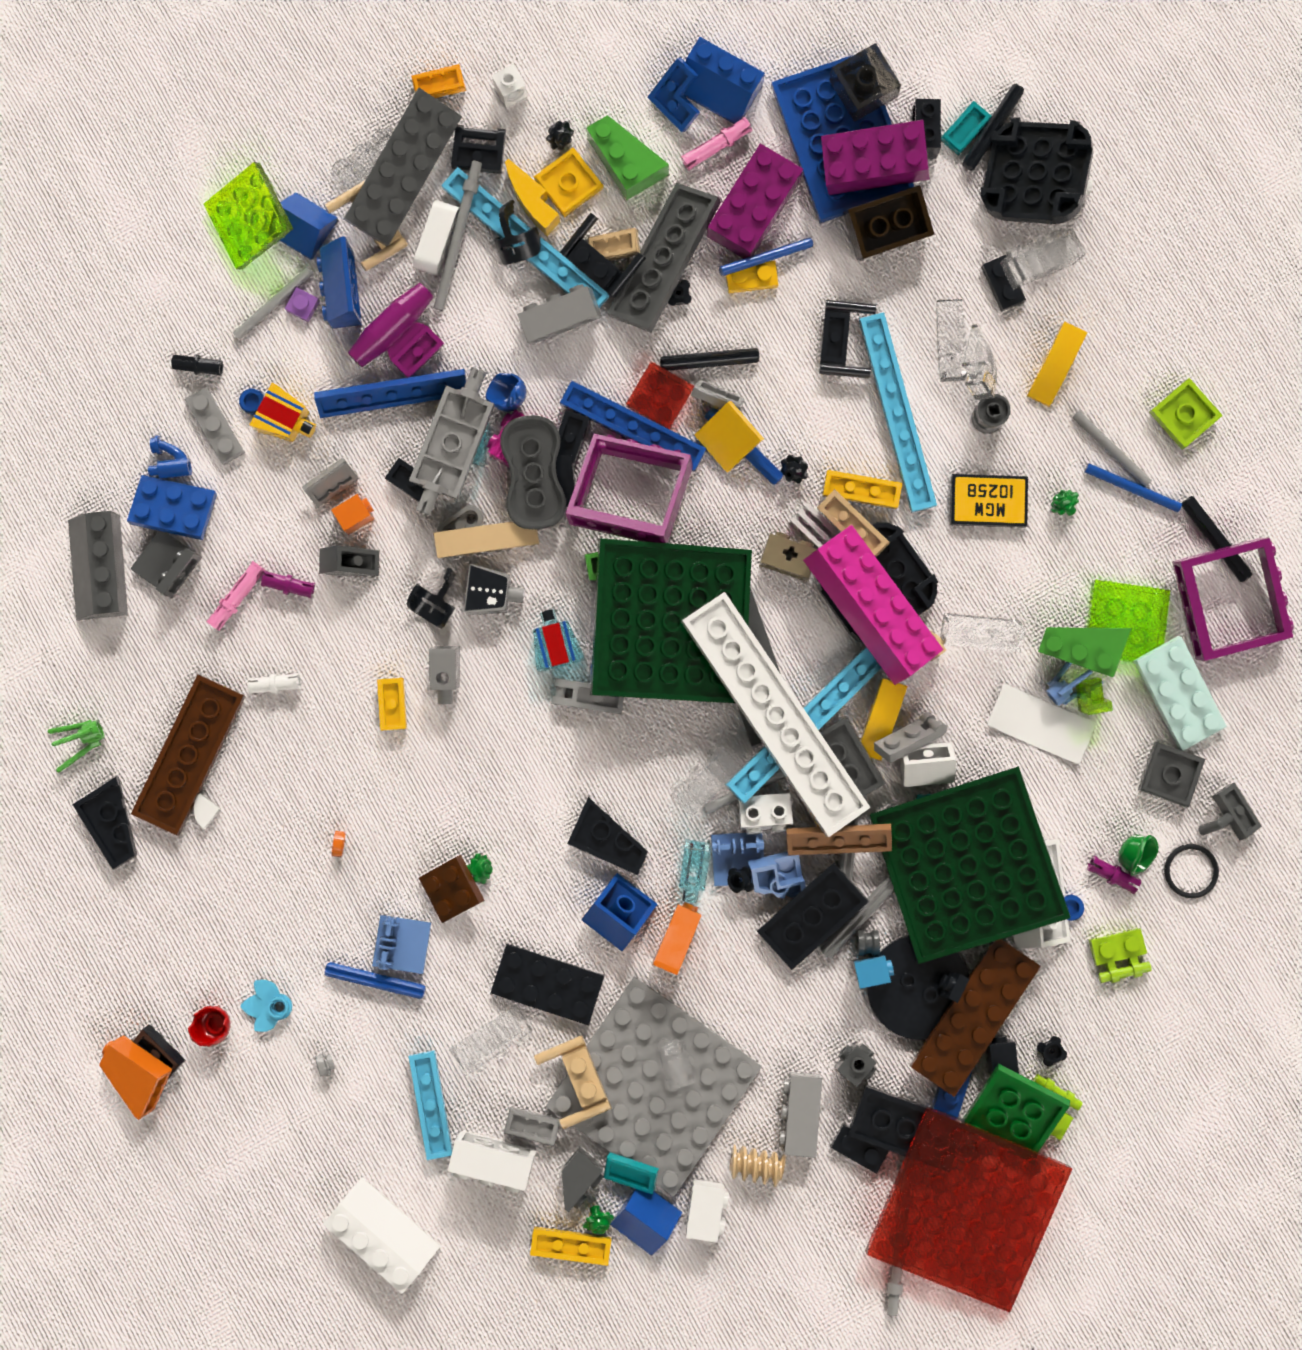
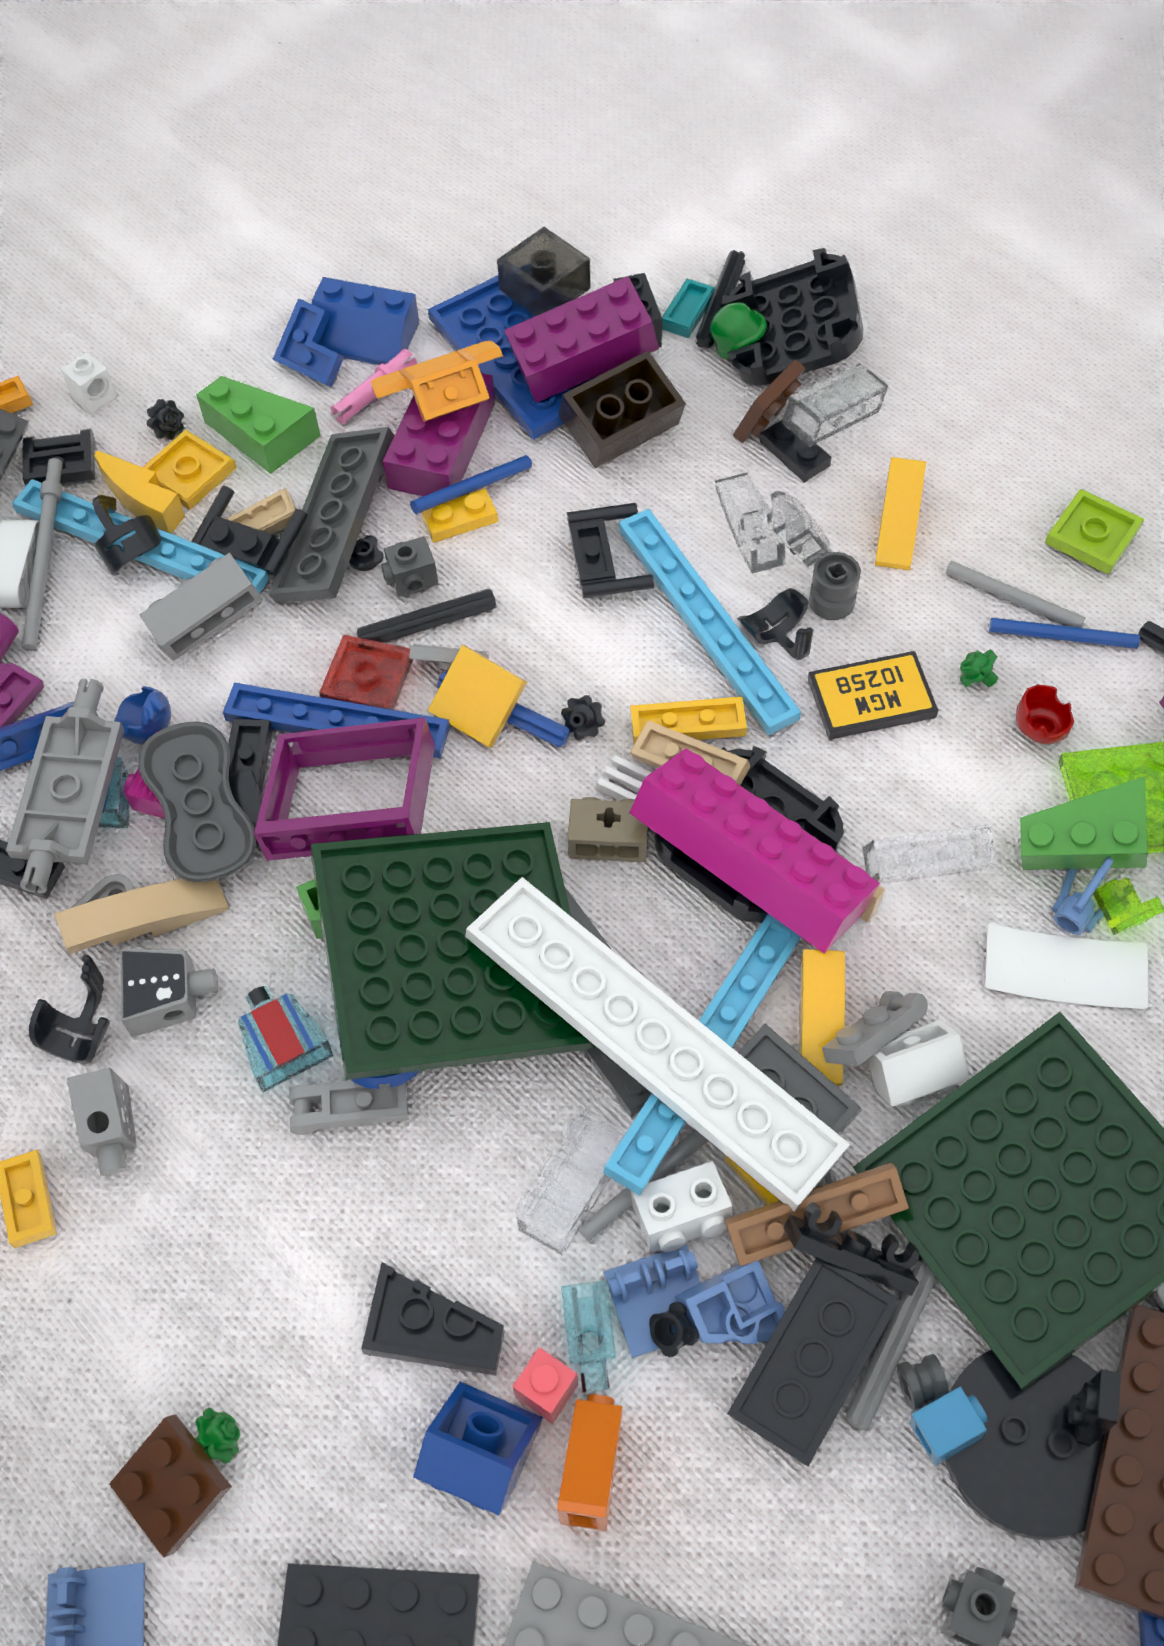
camera: 15 degrees left, 25 degrees down
none -> light orange plate [371,341,503,422]
none -> dark grey brick [381,536,439,597]
none -> coral brick [512,1347,579,1424]
none -> green helmet [710,302,767,359]
none -> reddish brown plate [733,359,805,444]
none -> black helmet [736,588,813,660]
none -> black plate [783,1202,919,1296]
none -> red hair [1015,684,1074,745]

